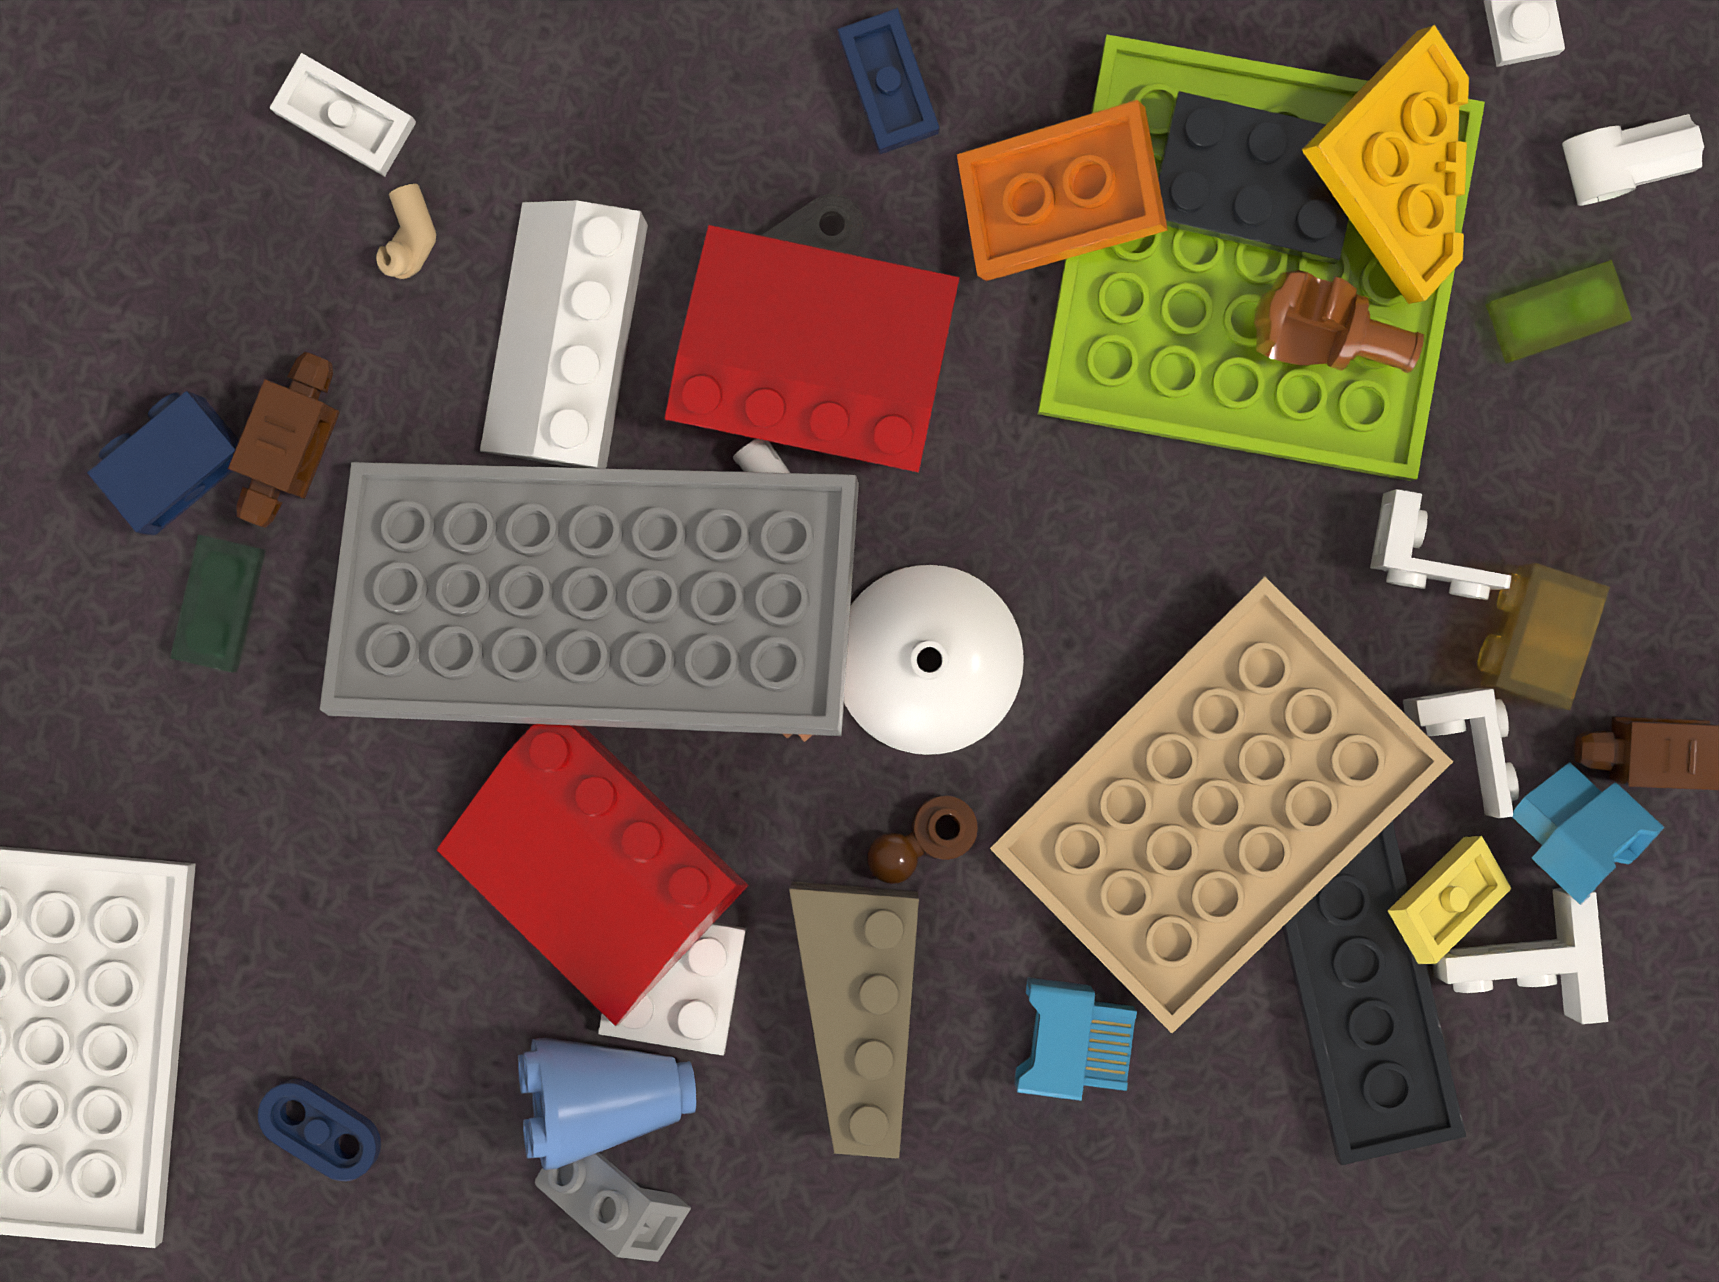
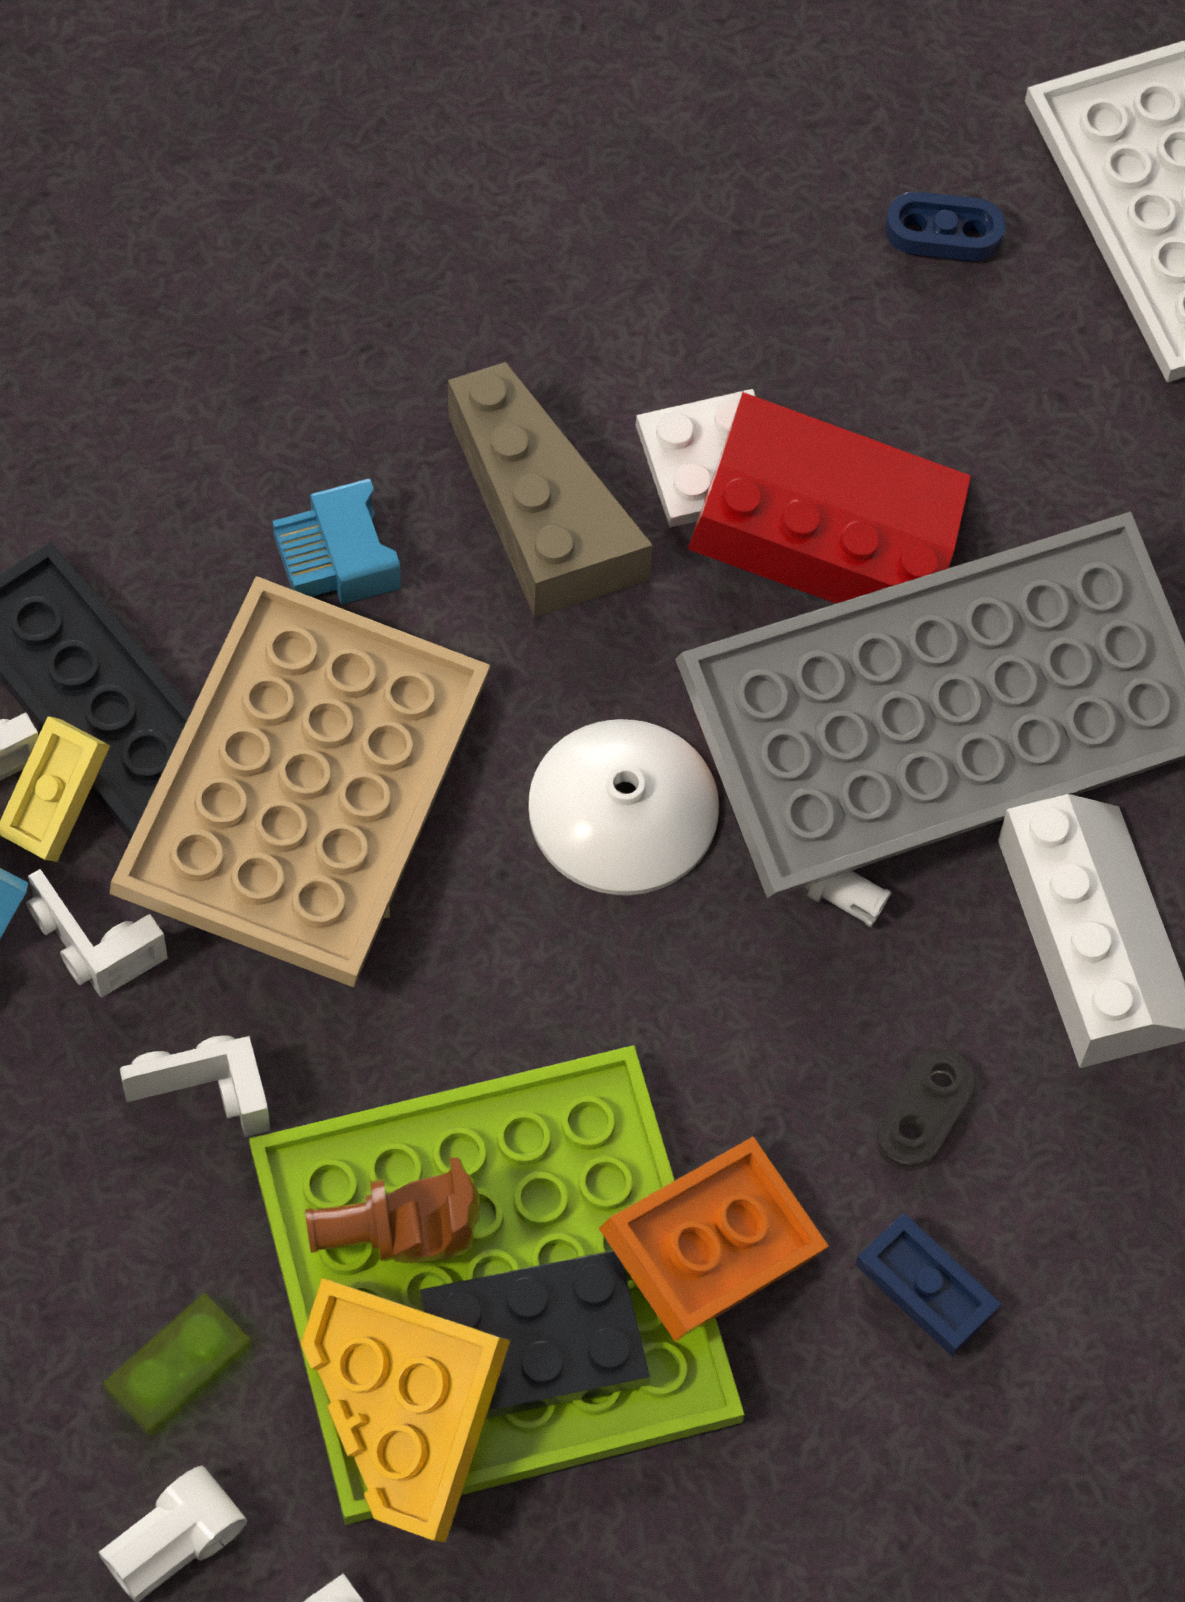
camera: 150 degrees right, 25 degrees down
medium blue cone [518,1038,696,1170] -> none
light grey bracket [535,1152,691,1262] -> none
red slope [665,225,960,472] -> none
reddish brown plate [867,796,978,884] -> none
clear yellow brick [1477,563,1610,710] -> none

